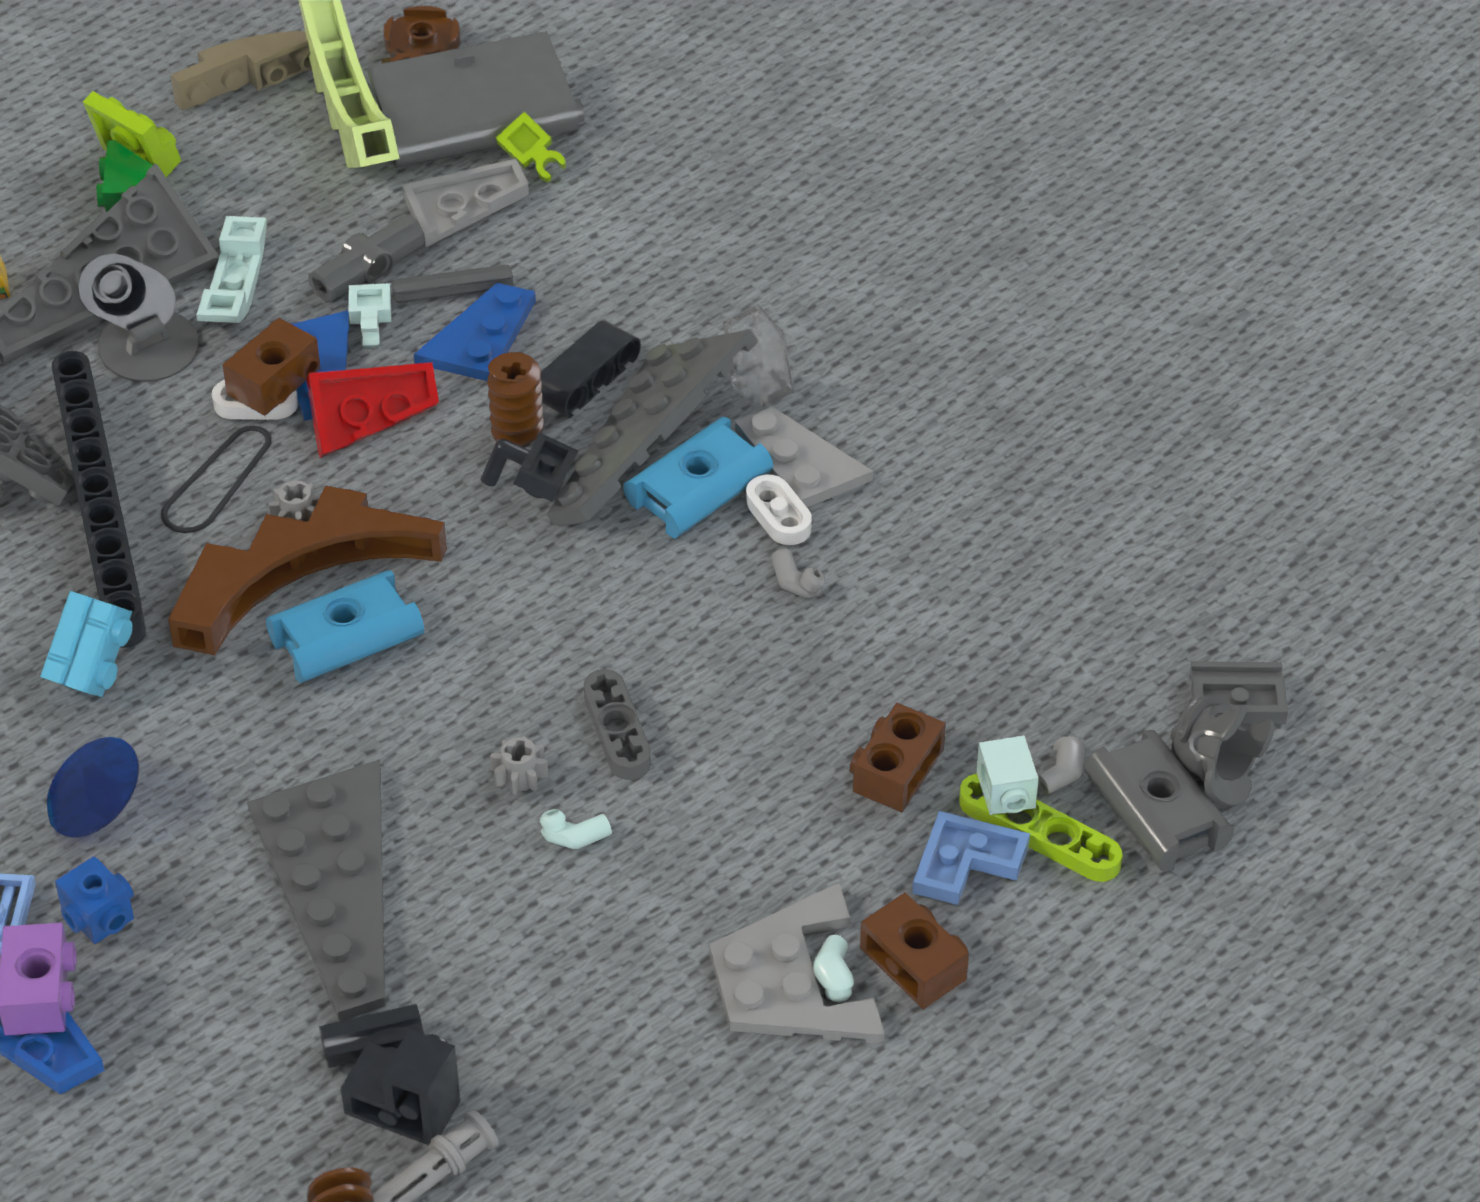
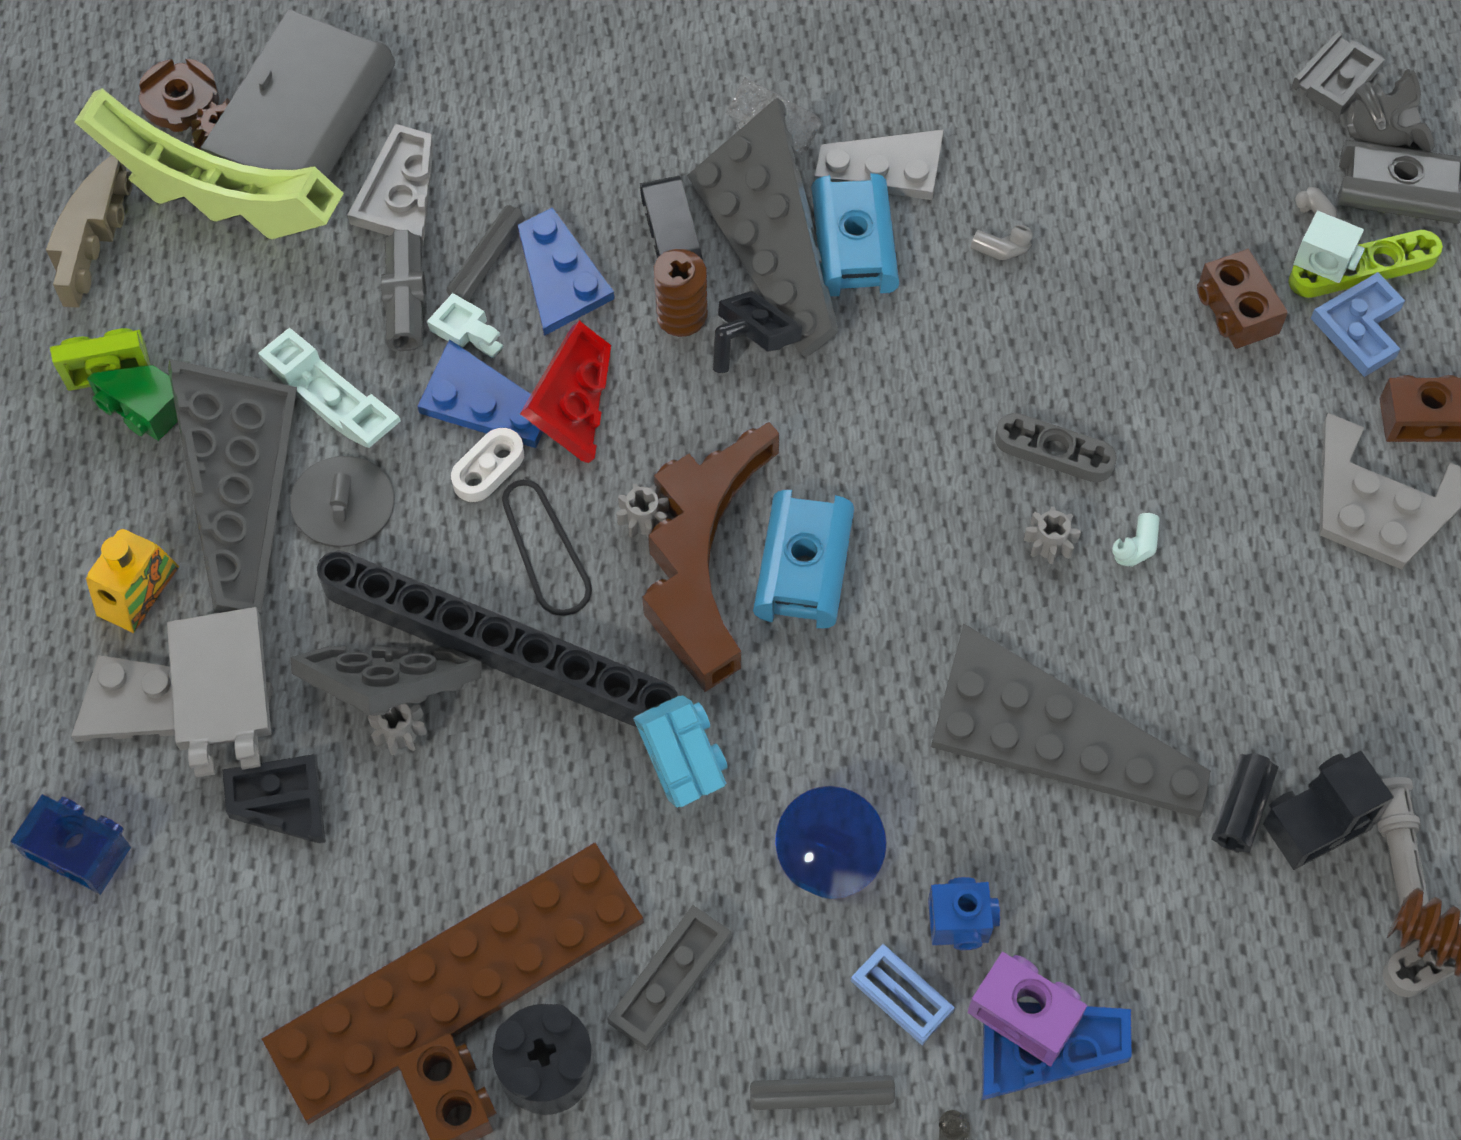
camera: 50 degrees left, 15 degrees up
piece [78,253,176,330] -> none
reddish brown brick [222,318,321,416] -> none
lime plate [496,112,567,183] -> none
white plate [746,475,812,545] -> none
light aqua arm [813,935,854,1003] -> none

